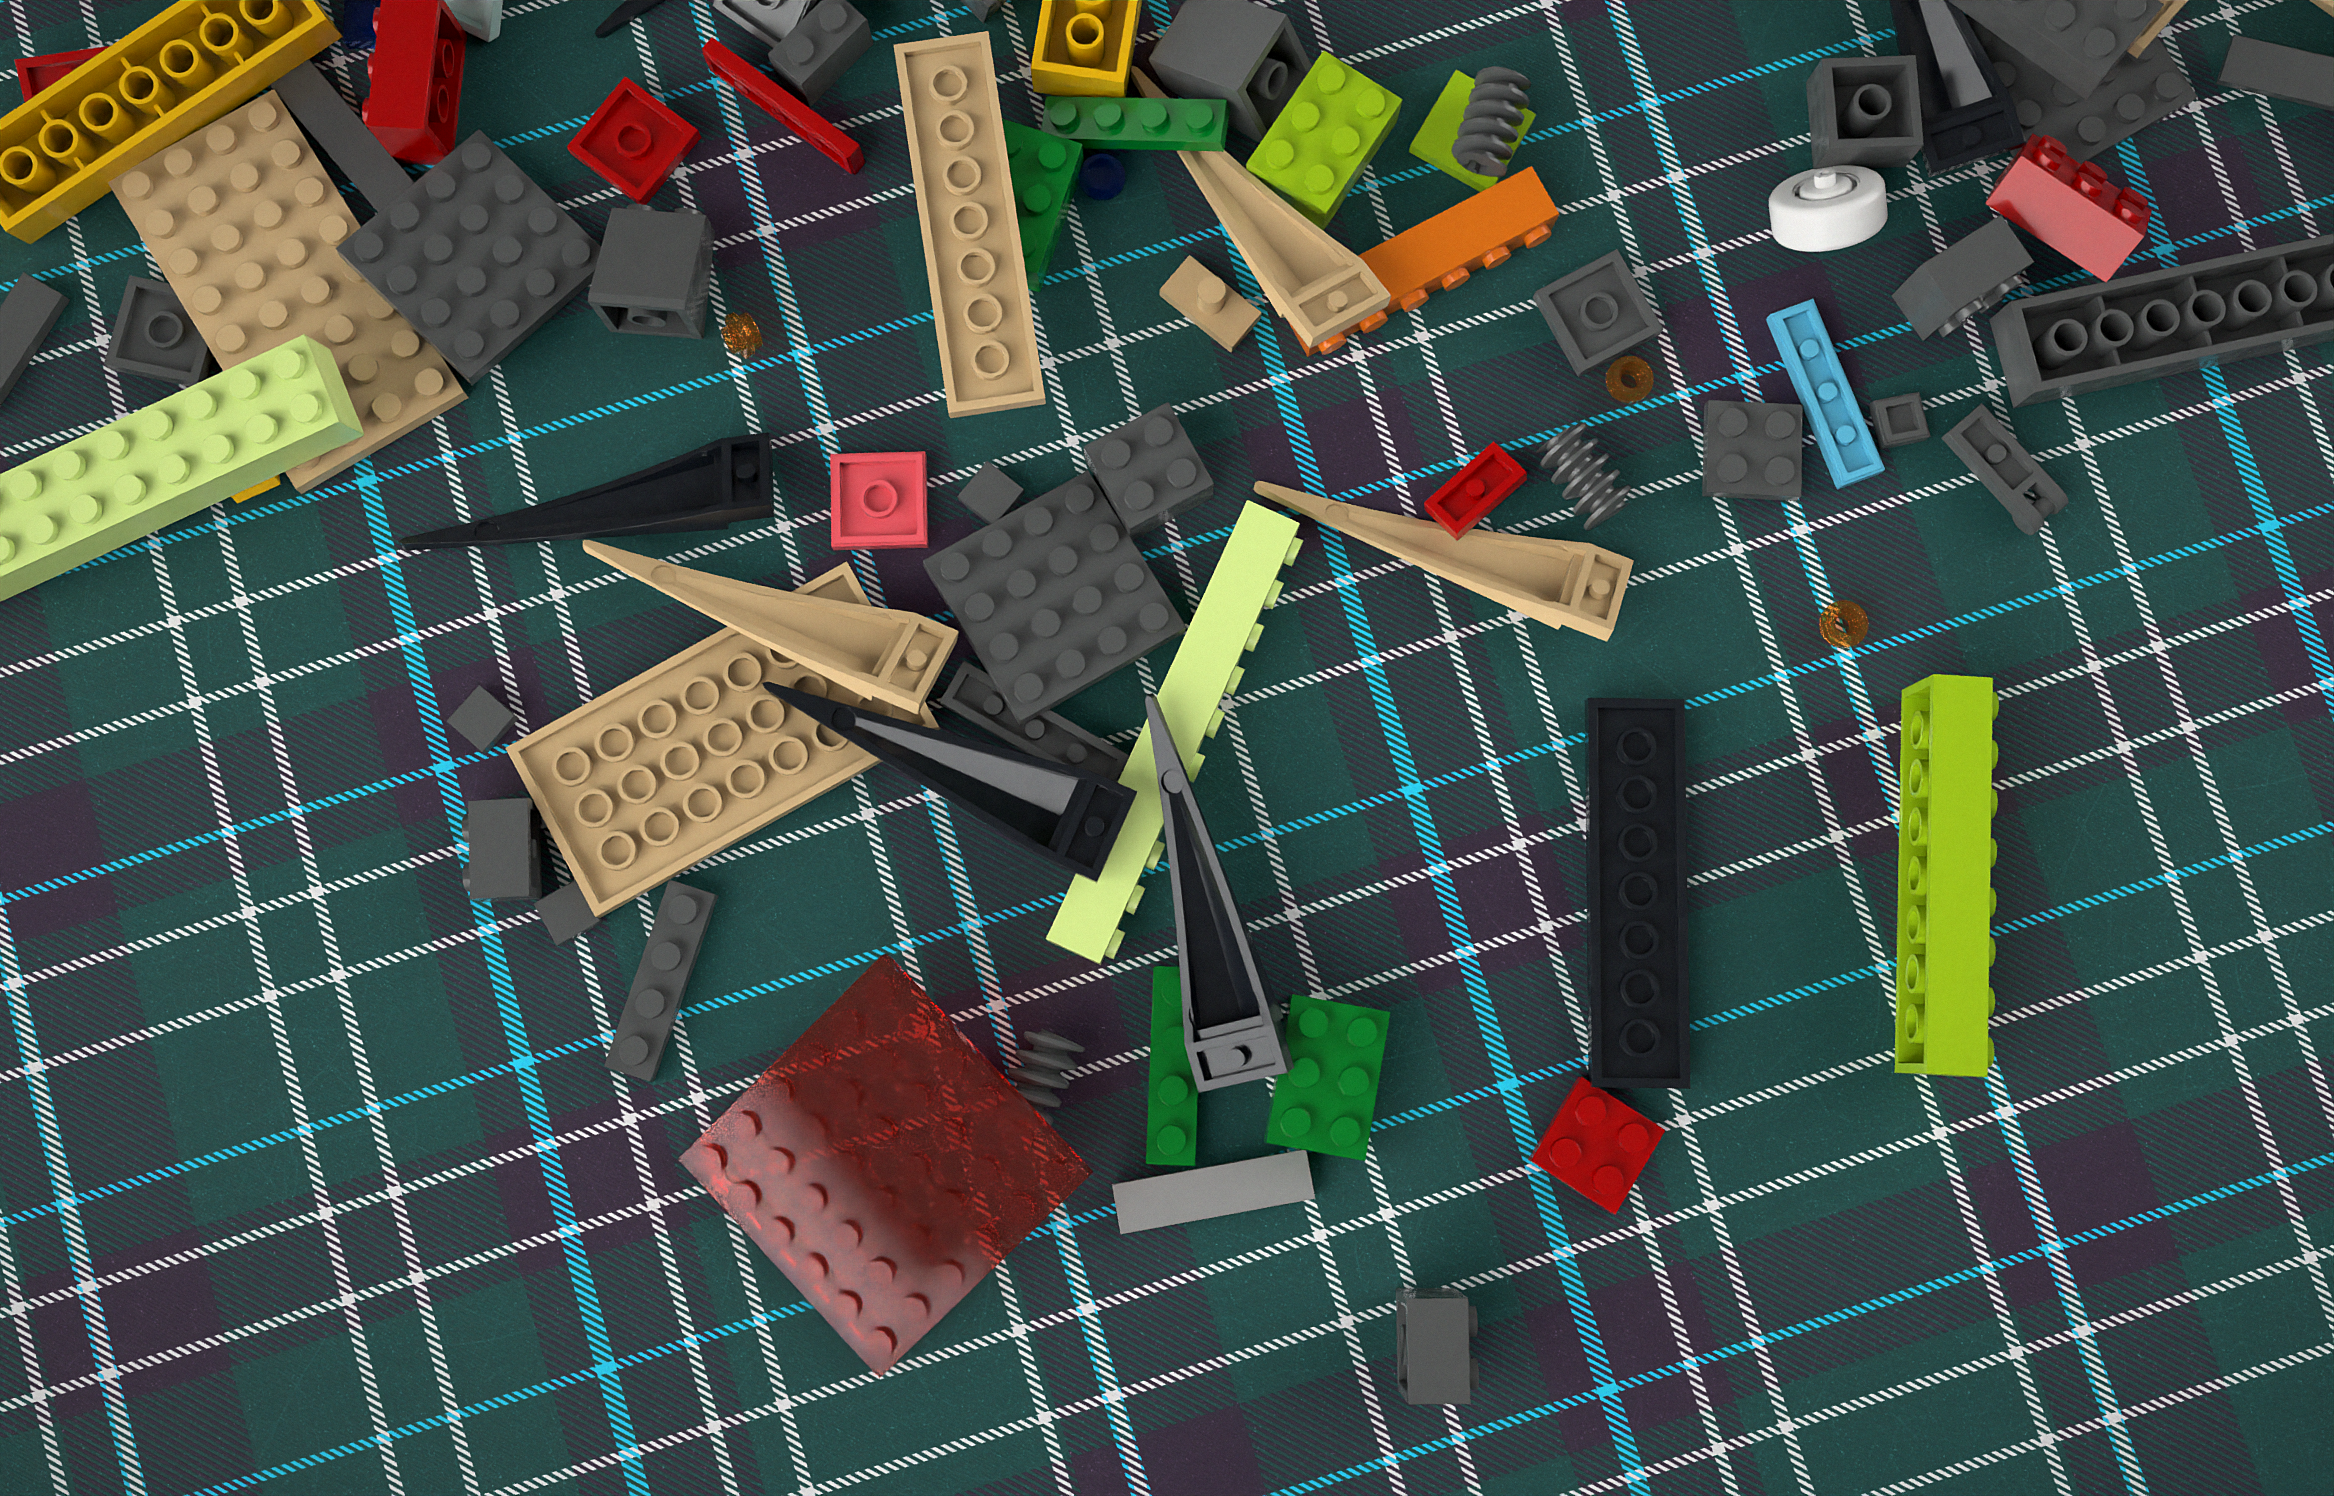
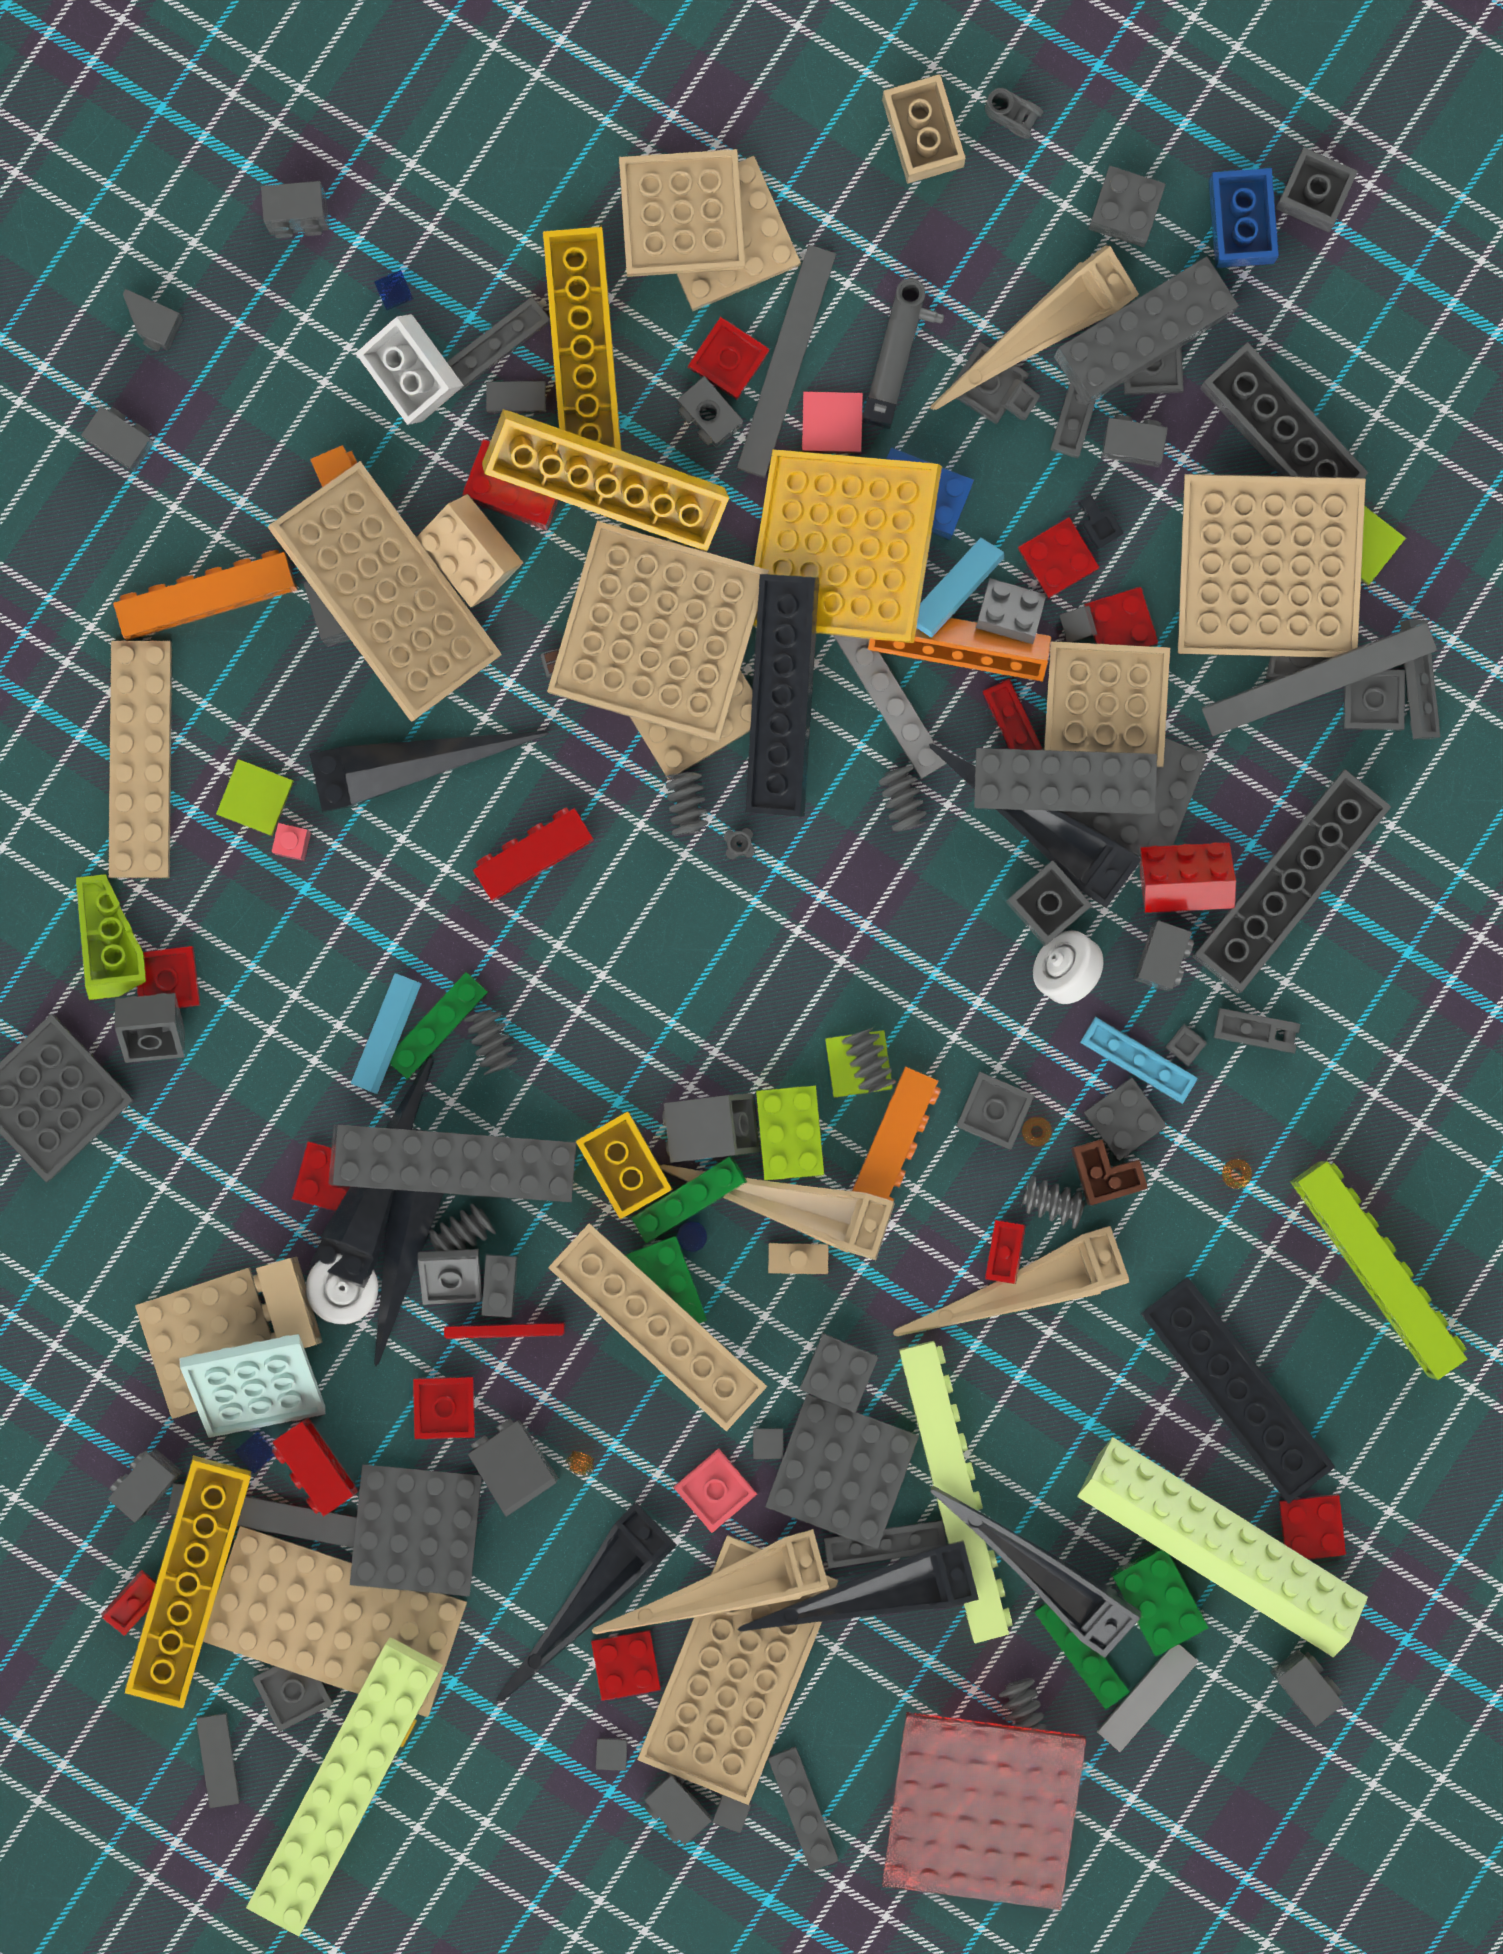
camera: 35 degrees left, 5 degrees up
none -> red plate [591,1630,661,1701]
none -> copper brick [1071,1140,1148,1206]
none -> yellowish green brick [1077,1437,1368,1657]

